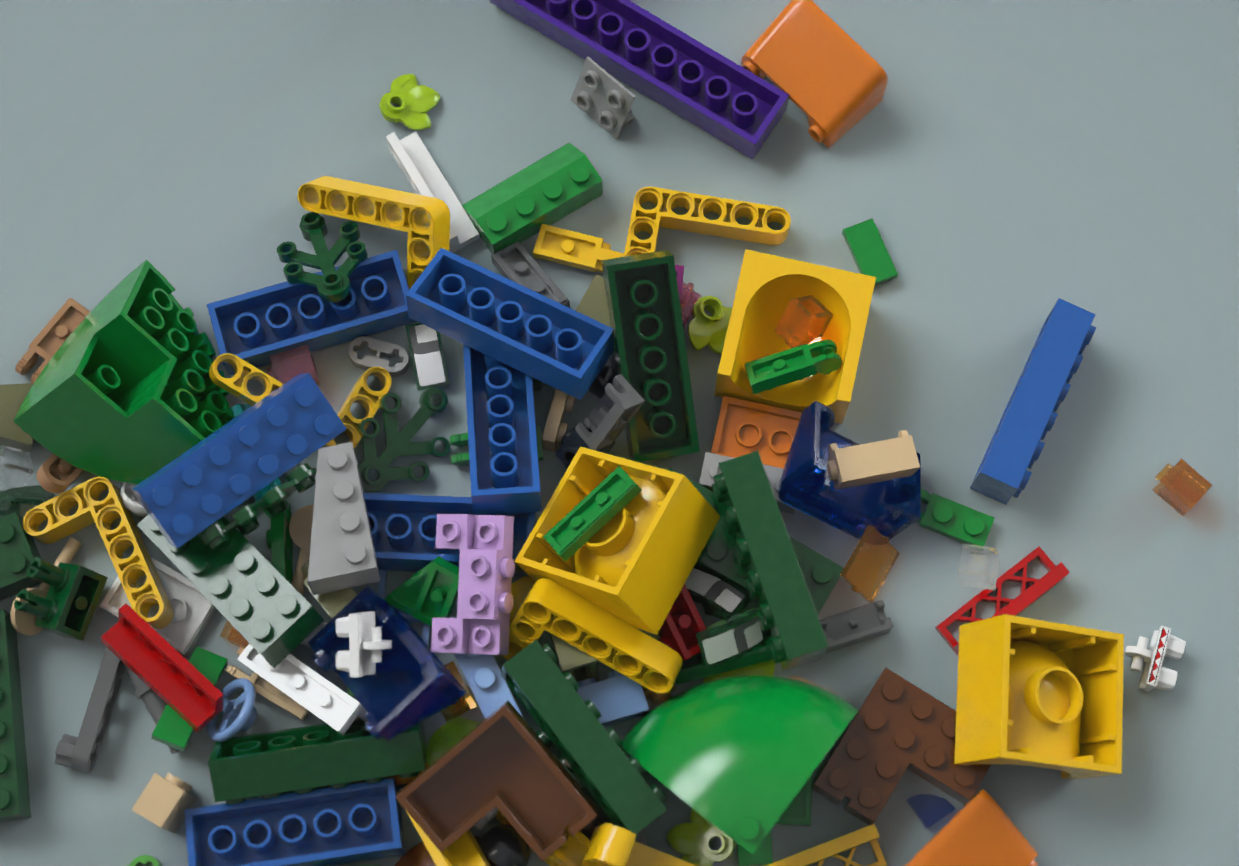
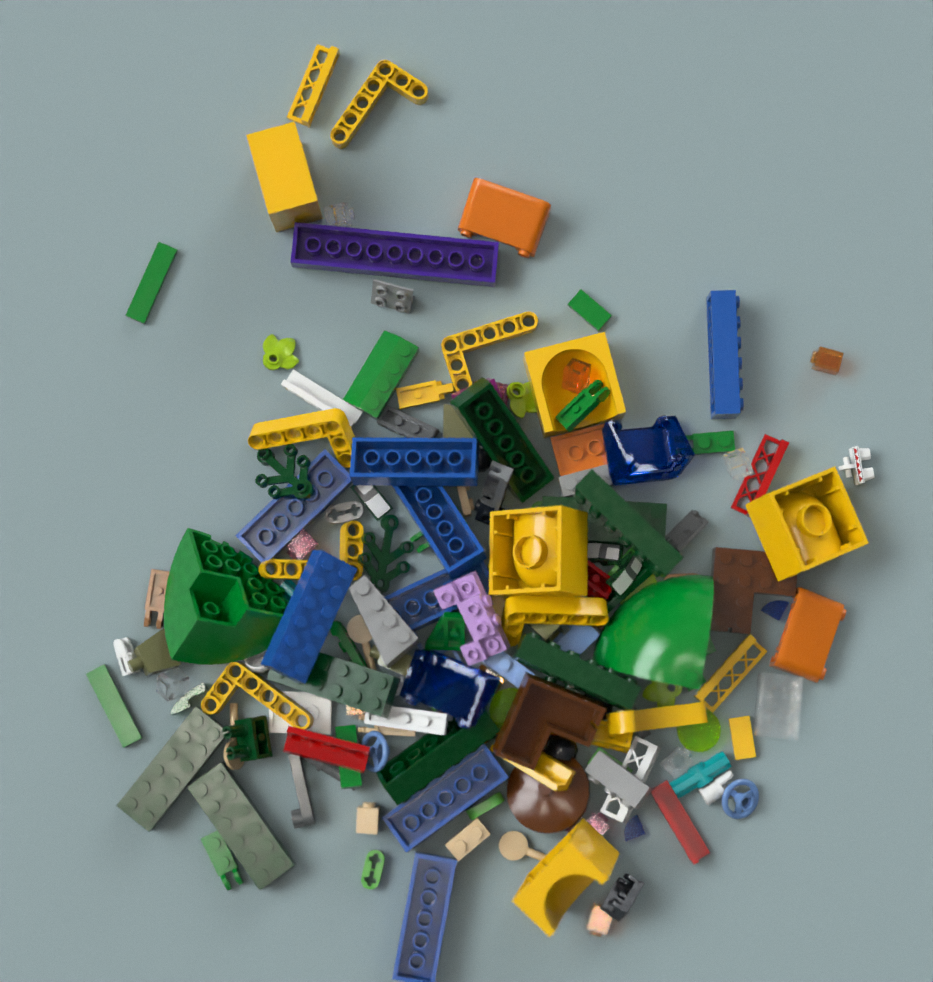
camera: 25 degrees left, 10 degrees up
medium nougat plate [36,454,84,494] -> none
dark green plant [198,463,317,551] -> none
white hips [336,611,392,677] -> none
green tile [543,466,642,562] -> none
tan brick [825,430,920,490] -> none
clear orange piece [840,525,900,603] -> none

